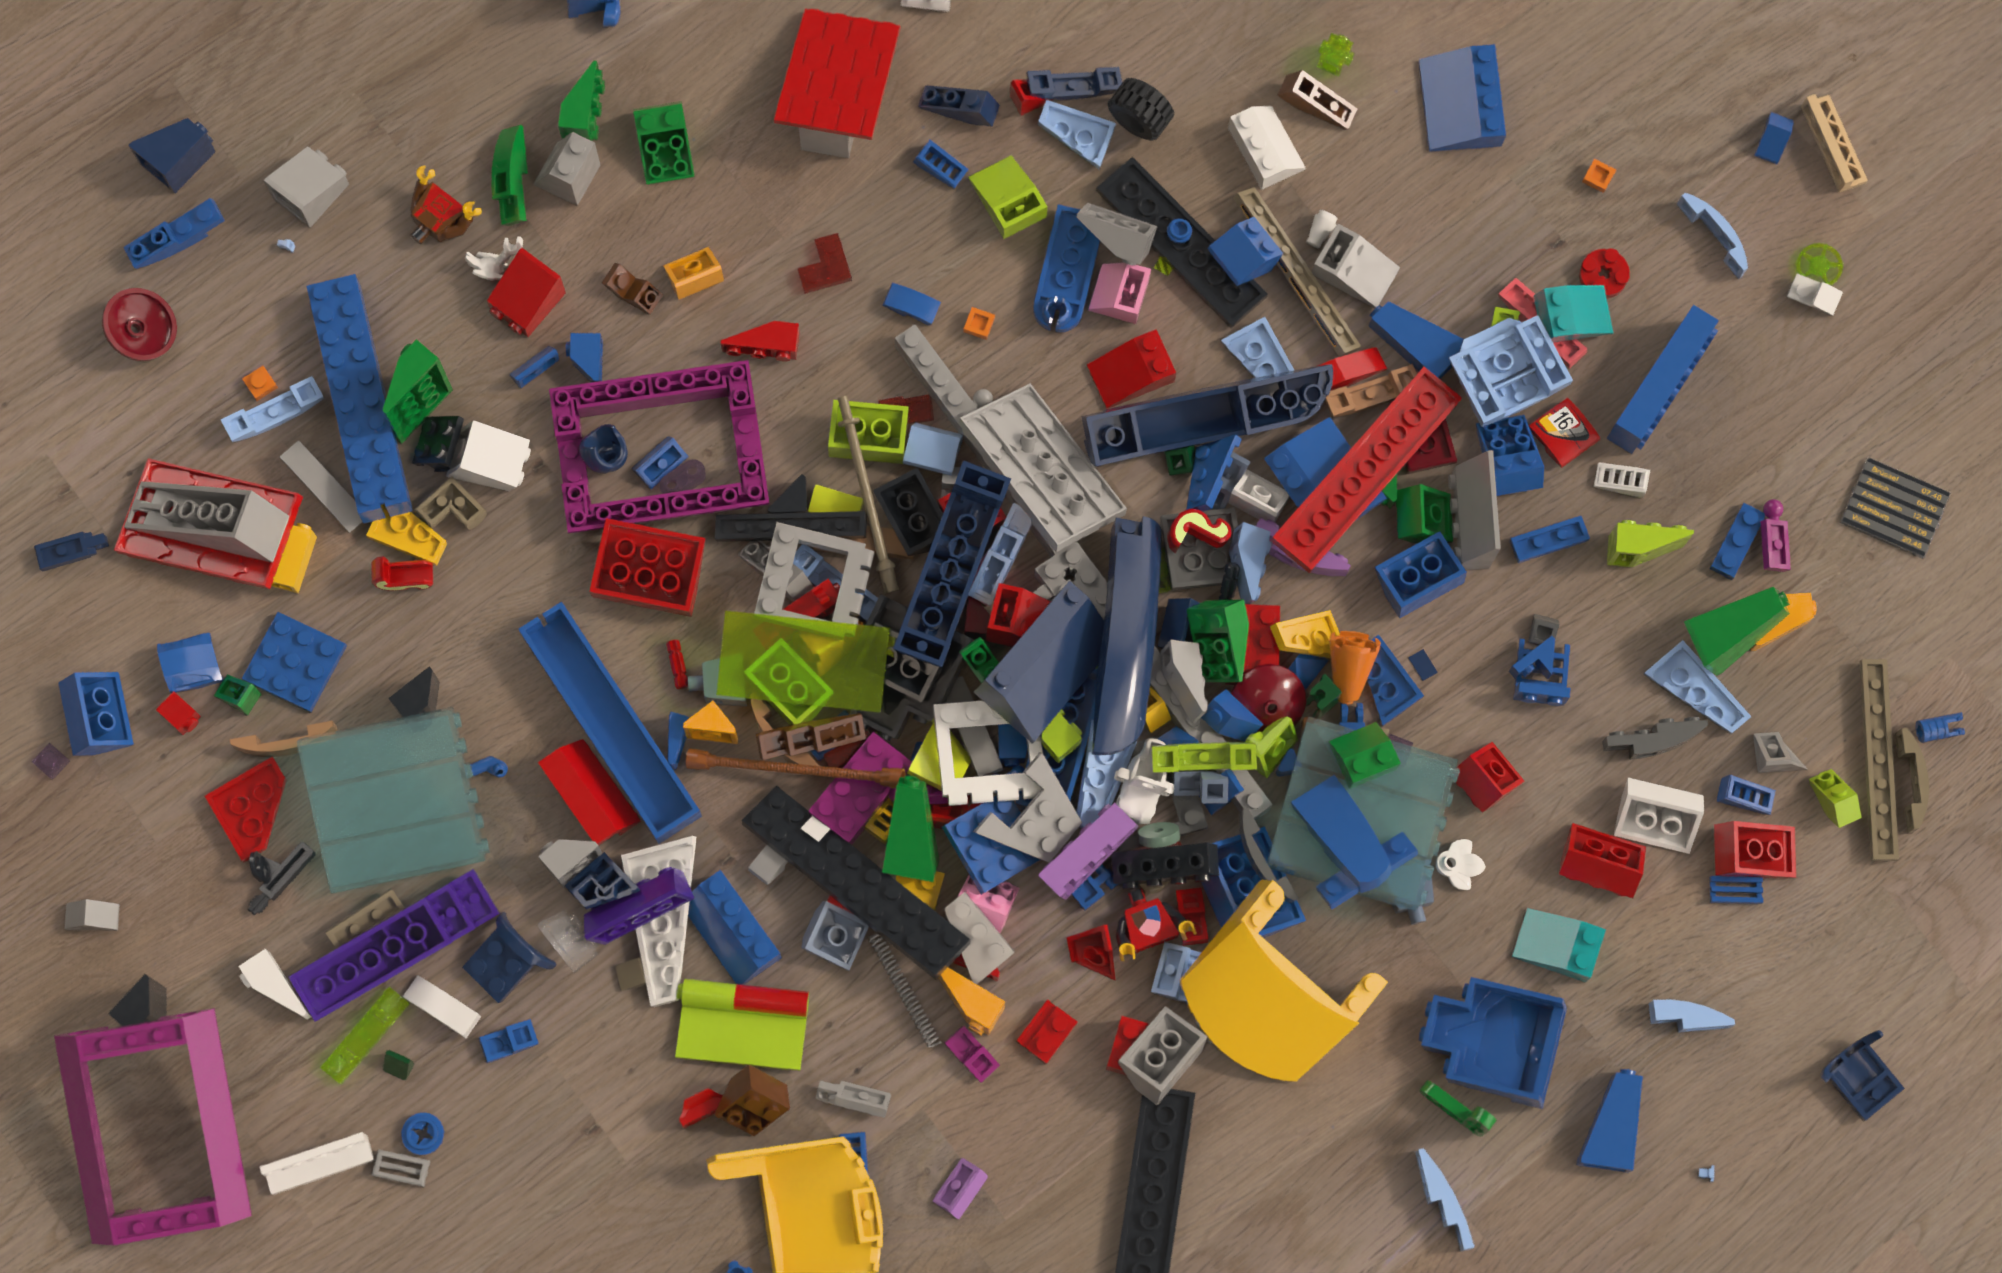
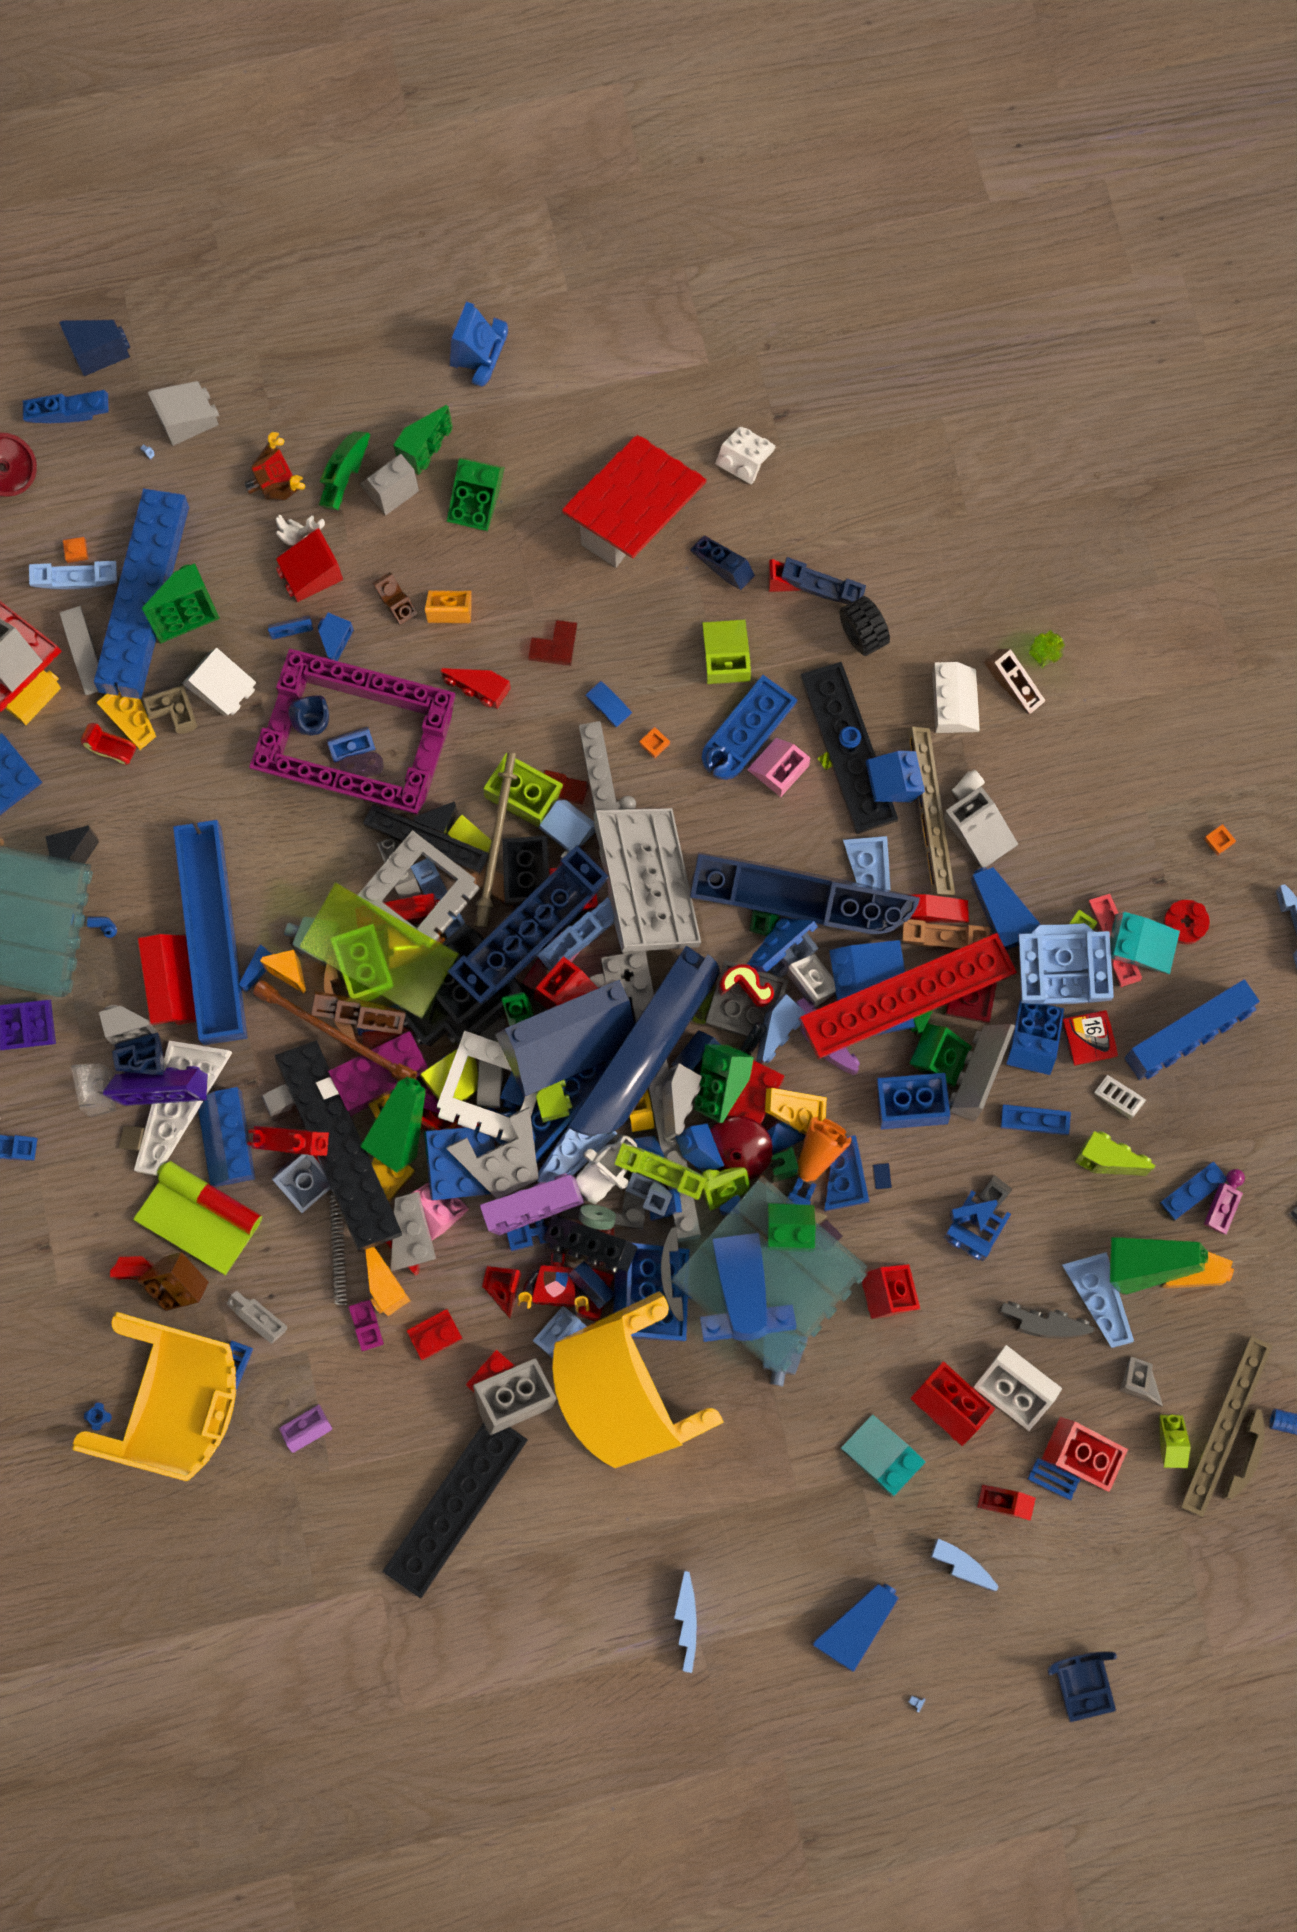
camera: 30 degrees right, 0 degrees up
black piece [412,416,464,472] -> none
dark blue piece [462,912,557,1003] -> none
red slope [589,518,706,617] -> none
red axle [666,639,688,689] -> none
blue slope [913,140,969,189] -> none
light blue wing [1038,100,1116,170] -> none
light grey slope [1077,203,1157,265] -> none
red slope [1087,329,1176,409] -> none
slope [1419,44,1506,152] -> none
blue panel [1419,977,1567,1109] -> none
green beam [1419,1080,1497,1137] -> none
white plate [1436,839,1485,890] -> none
blue slope [1717,775,1776,815] -> none
none -> red brick [247,1126,329,1156]
none -> dark blue slope [568,1261,615,1309]
none -> red slope [977,1484,1036,1521]

